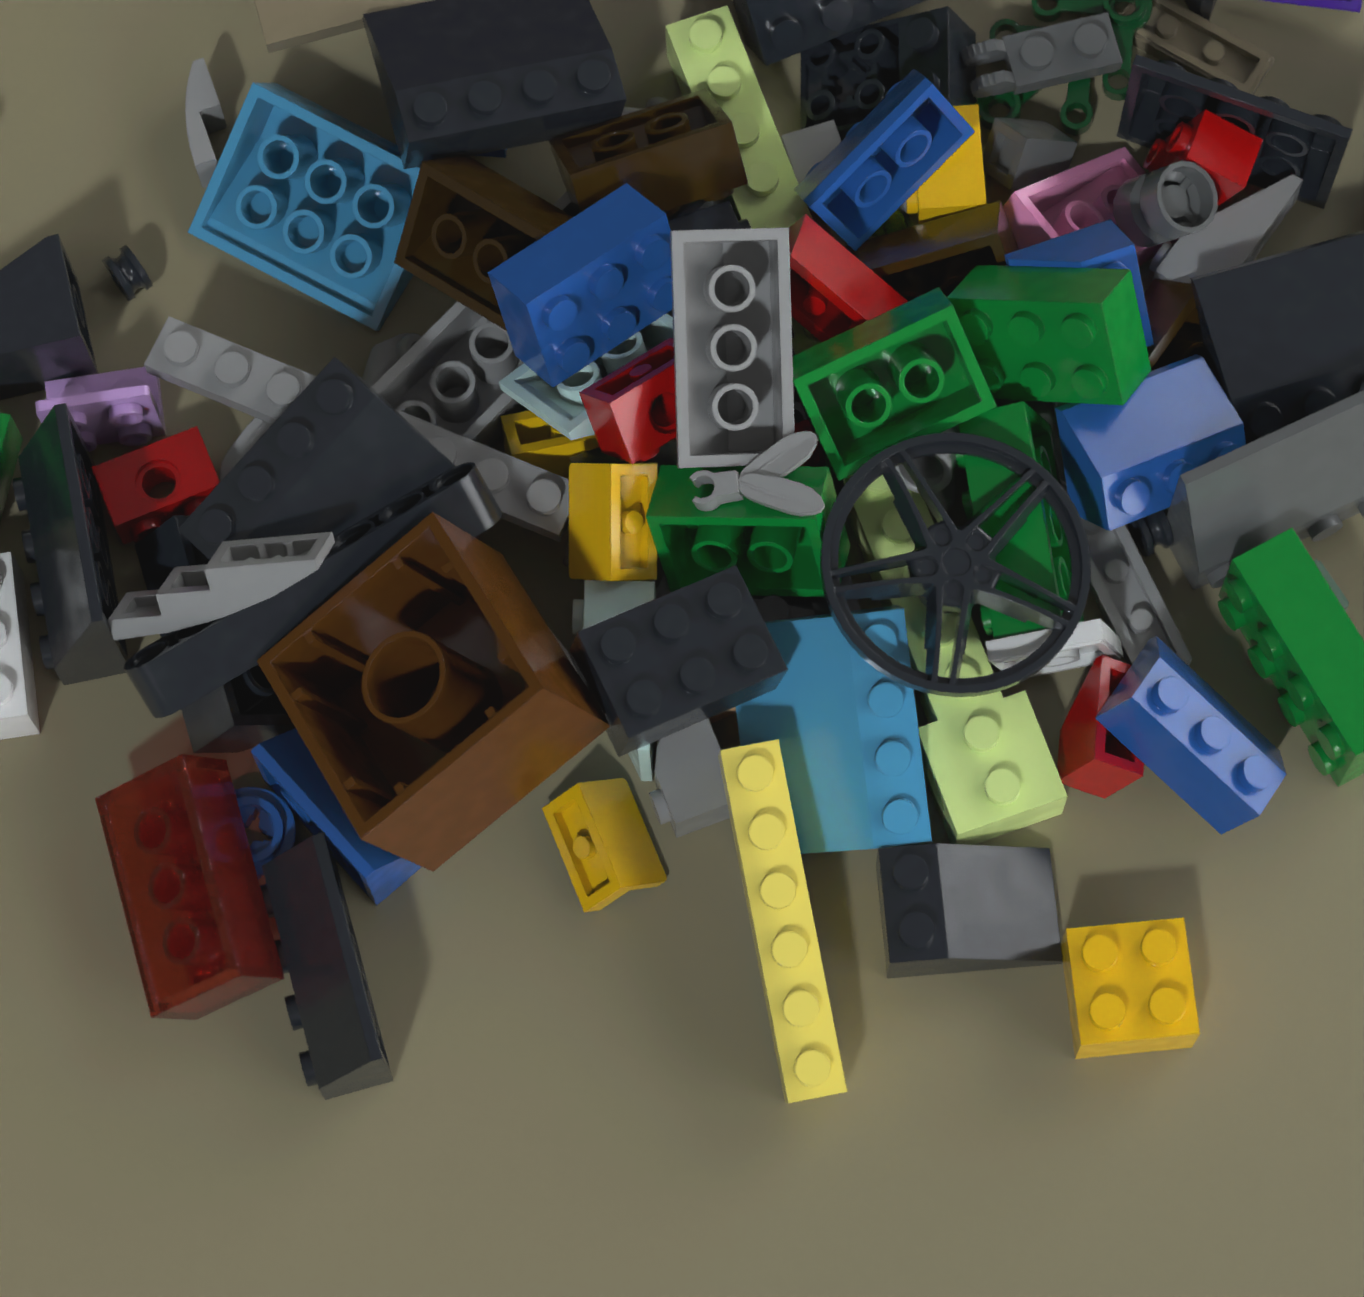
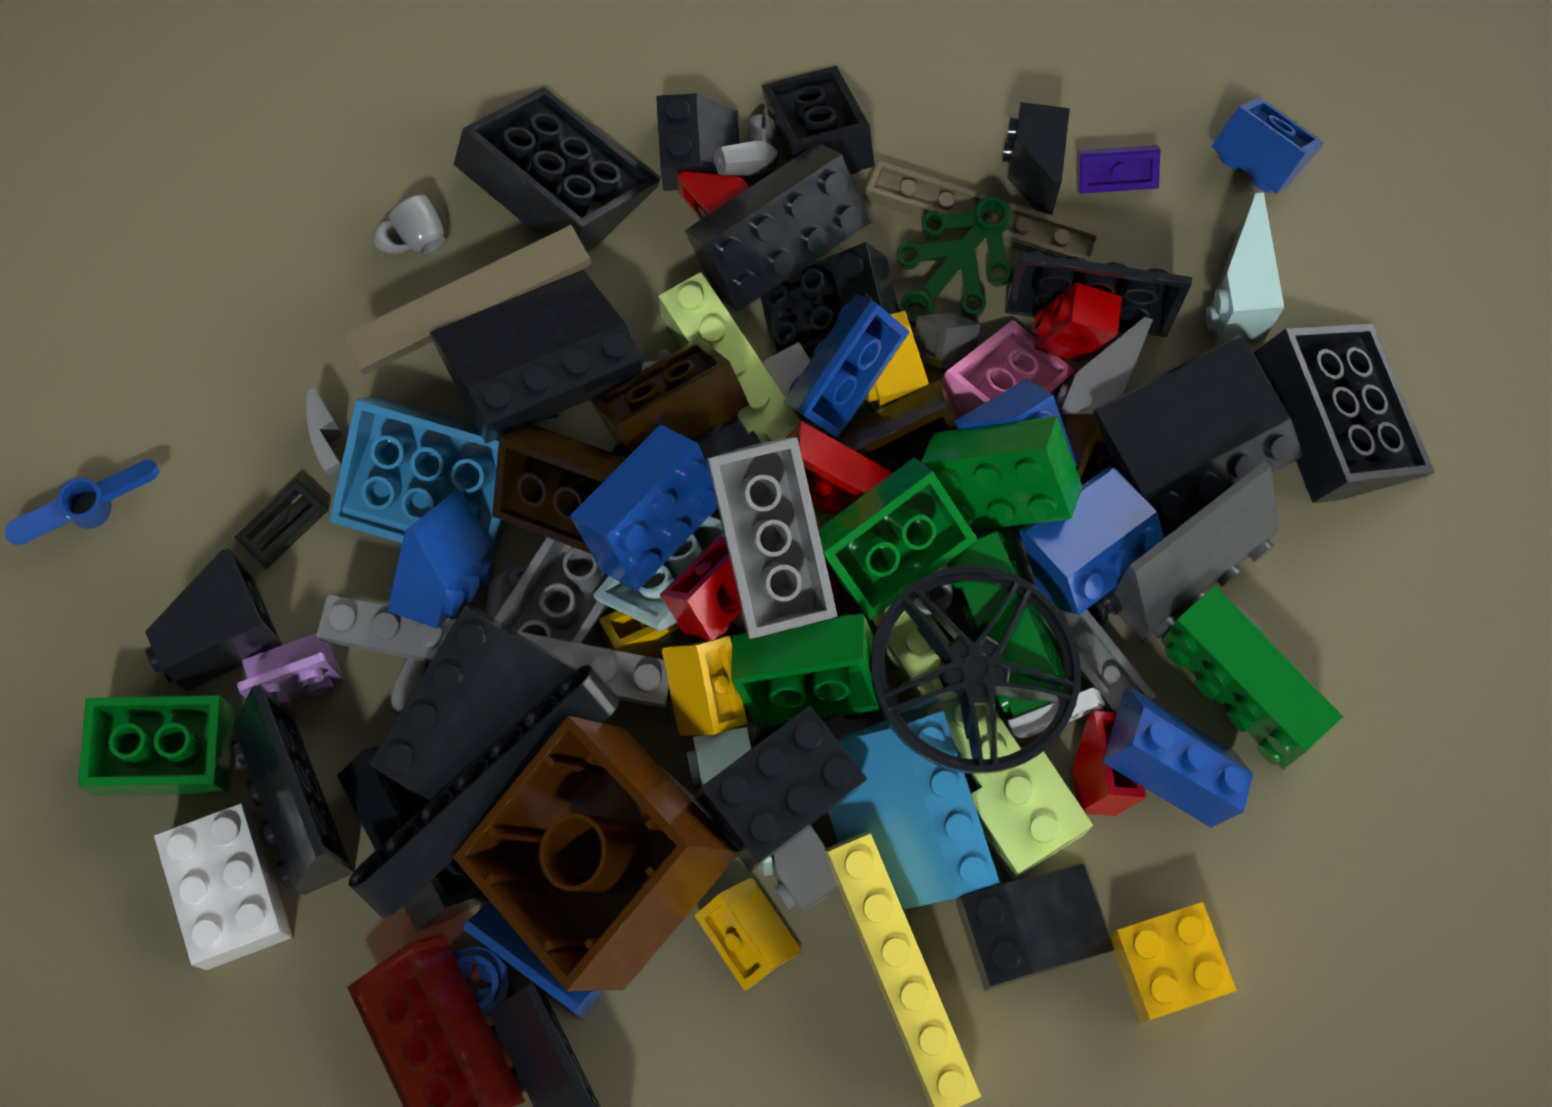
camera: 15 degrees left, 0 degrees up
red brick [91,426,220,545] -> none
black bush [102,245,153,301] -> none
light grey slope [108,532,335,640] -> none
light grey piece [689,431,825,517] -> none
dark grey hinge [960,12,1123,98] -> none
dark grey wheel [1113,161,1218,248] -> none
none -> pearl dark grey tile [234,479,329,569]
none -> blue slope [387,491,494,629]

